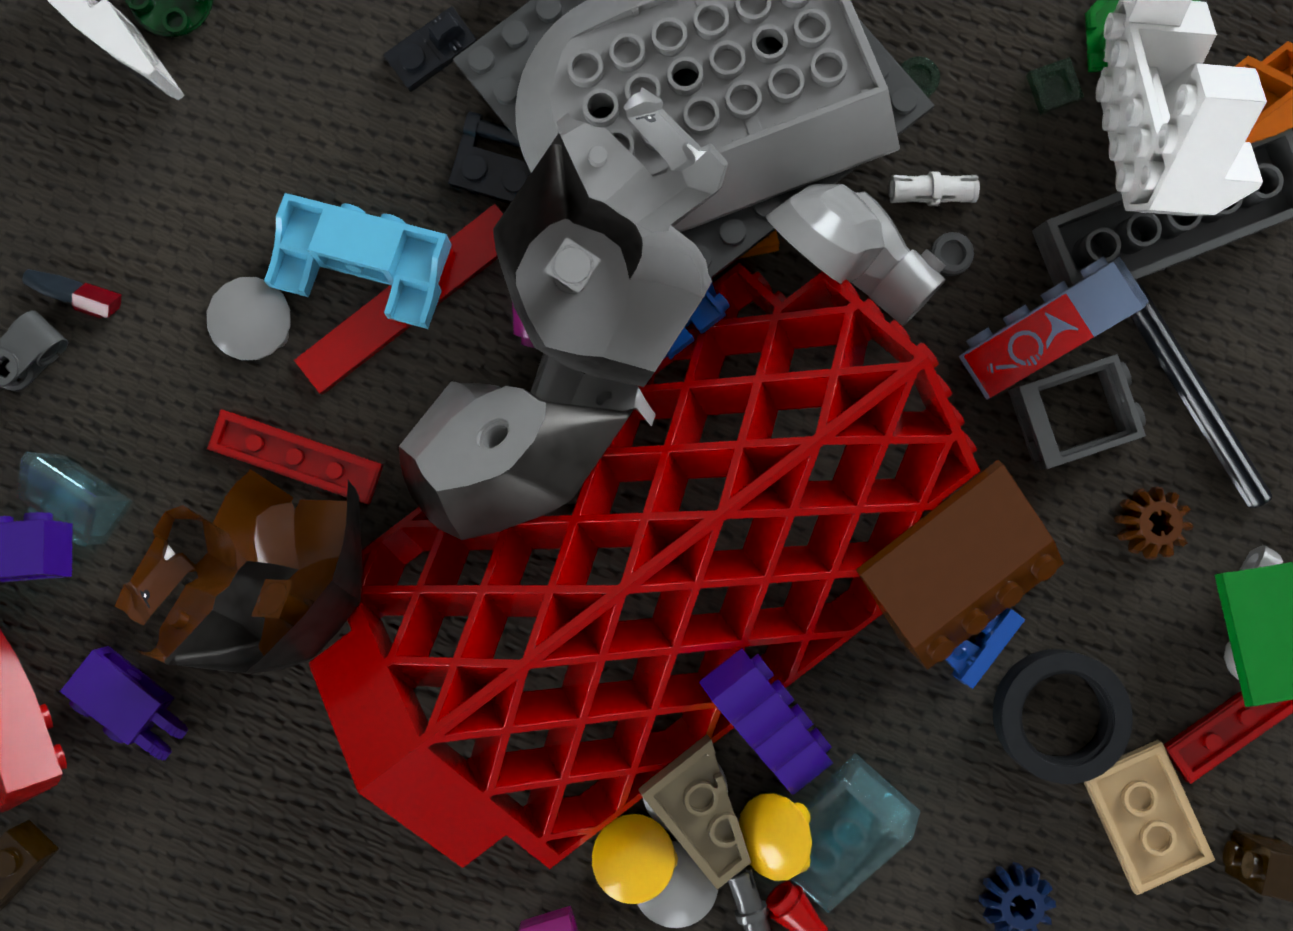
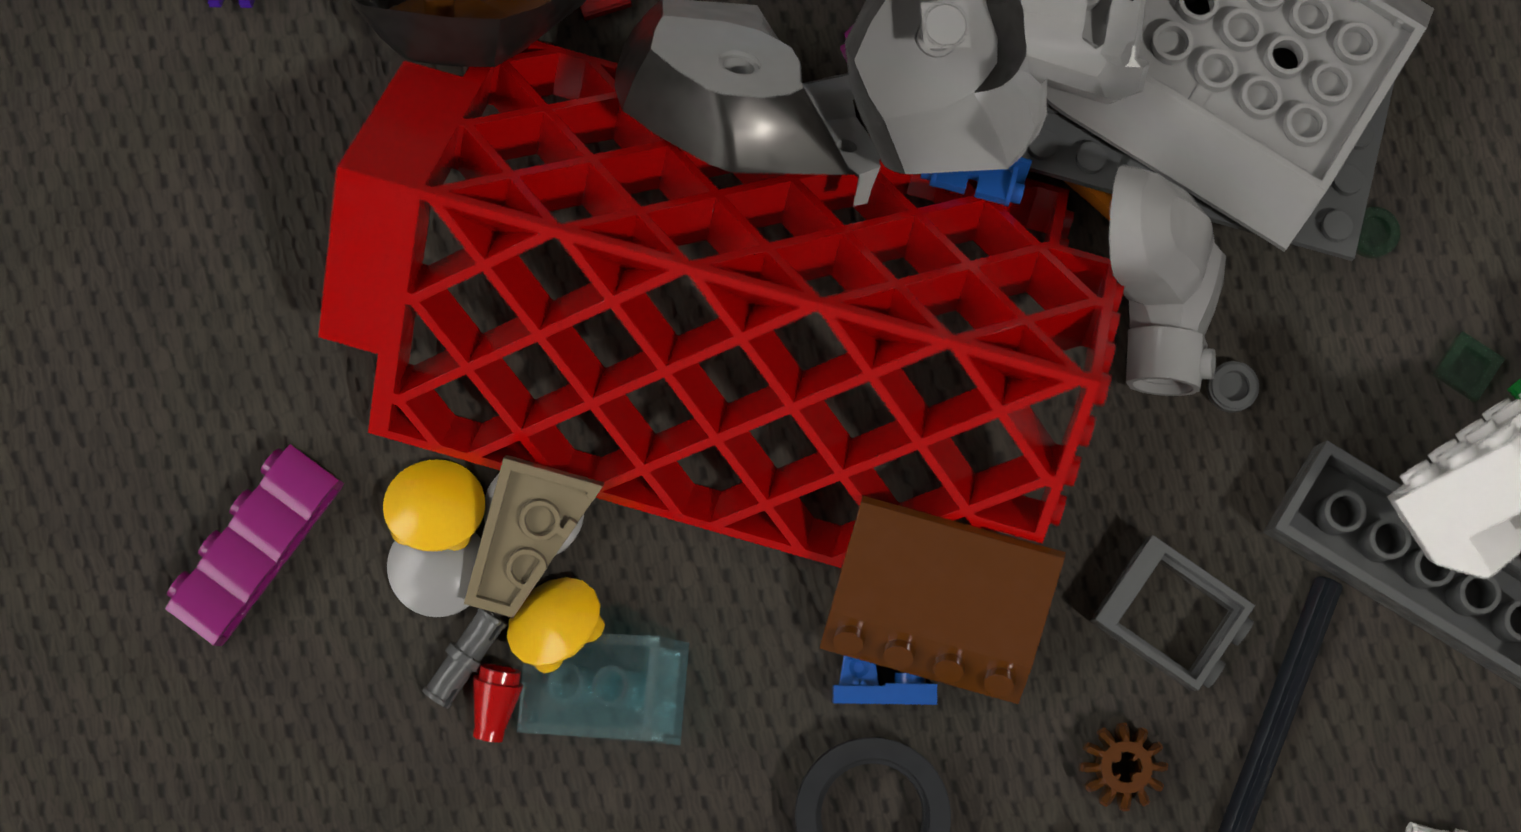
camera: 50 degrees right, 5 degrees down
dark purple brick [699,648,833,795] -> none
white pin [889,172,980,206] -> none
brick [959,256,1149,400] -> none

